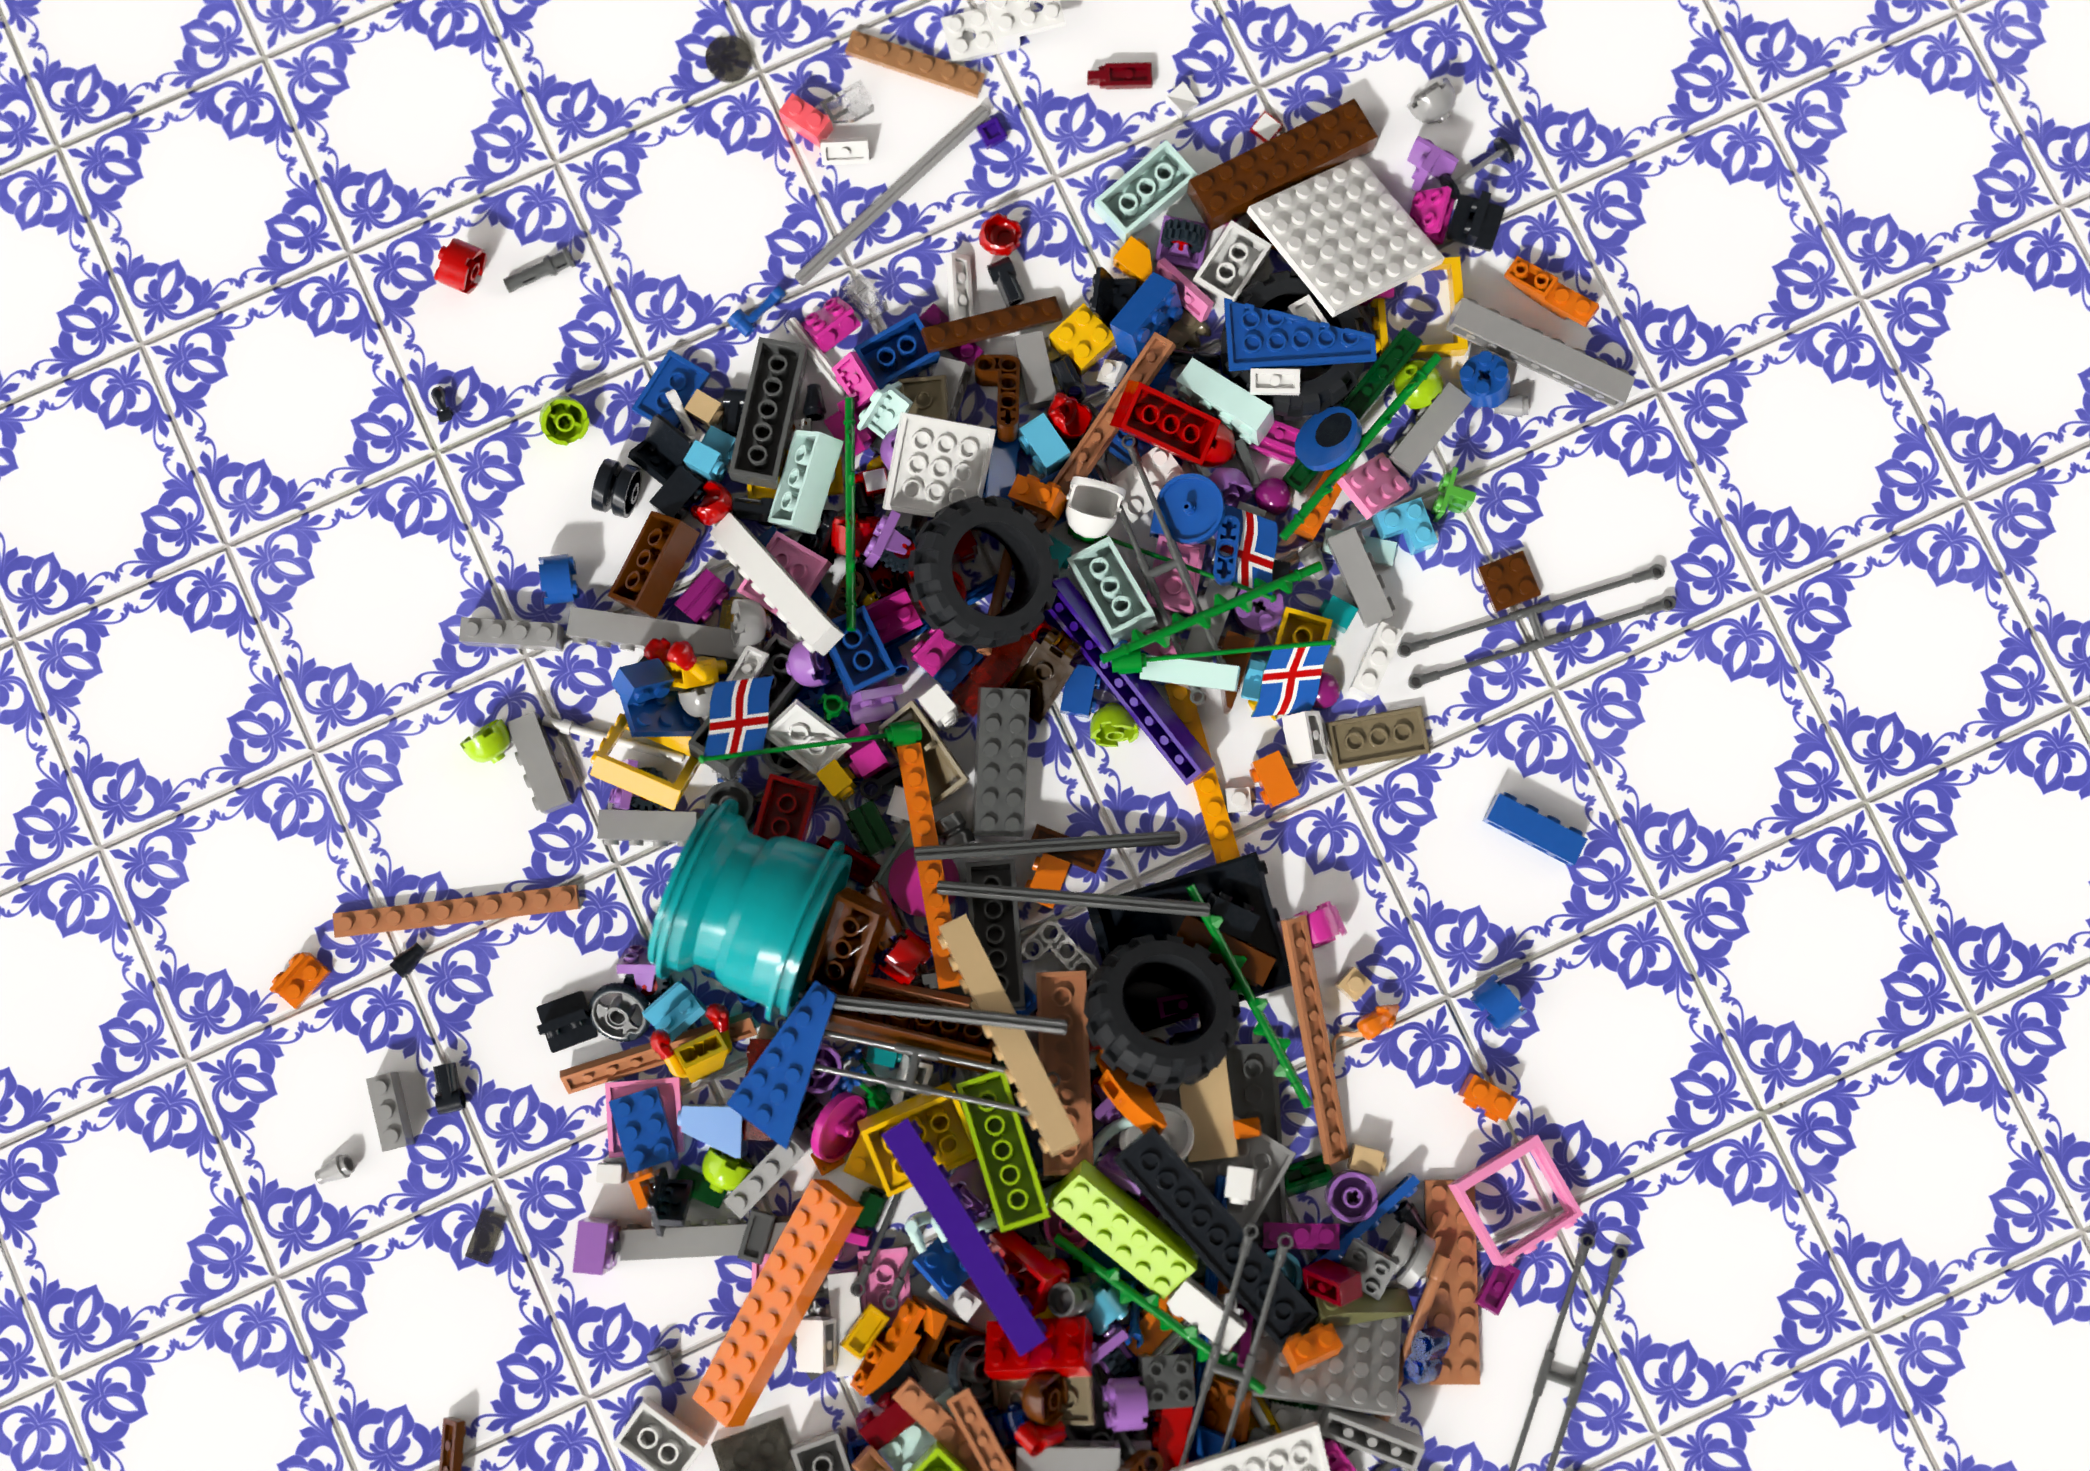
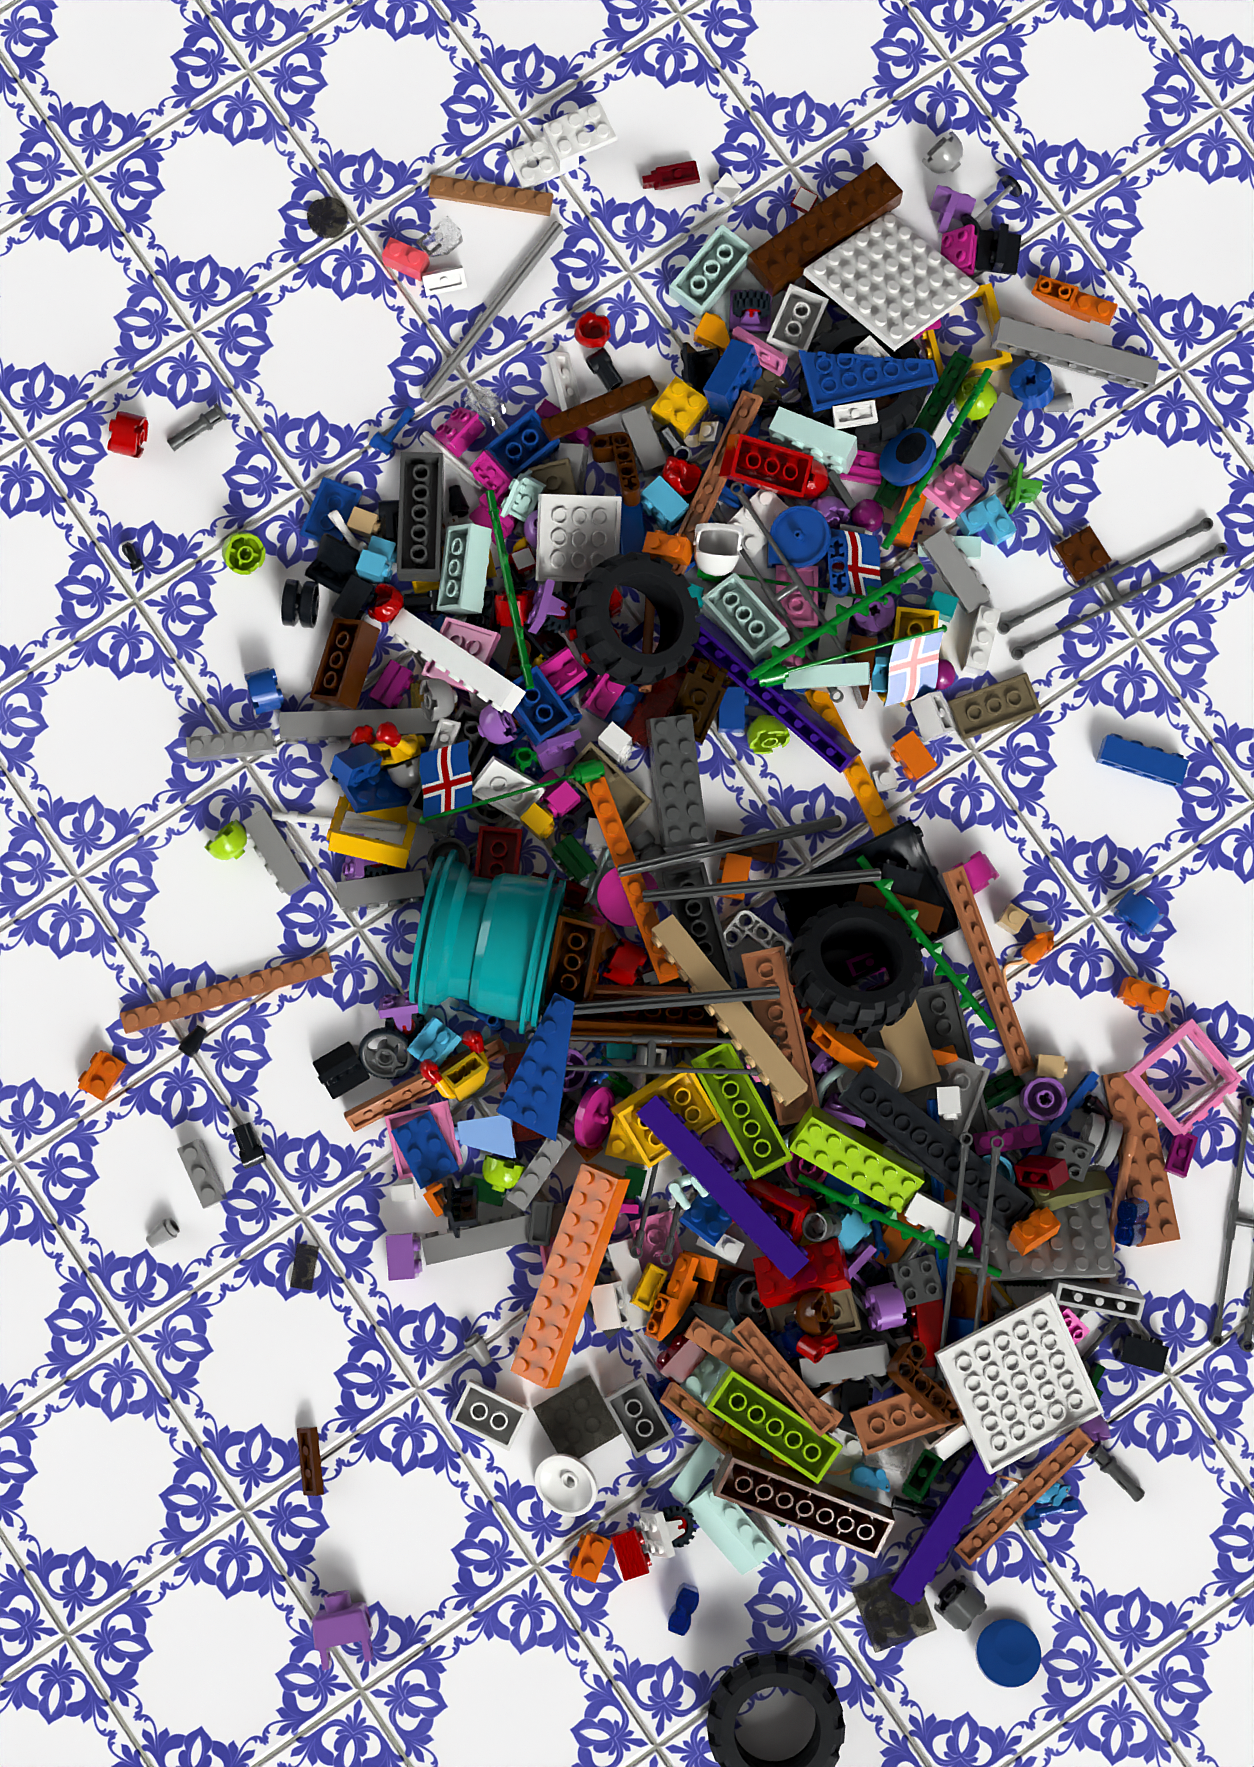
camera: 15 degrees left, 0 degrees up
dark purple tile [976,116,1008,150] -> none

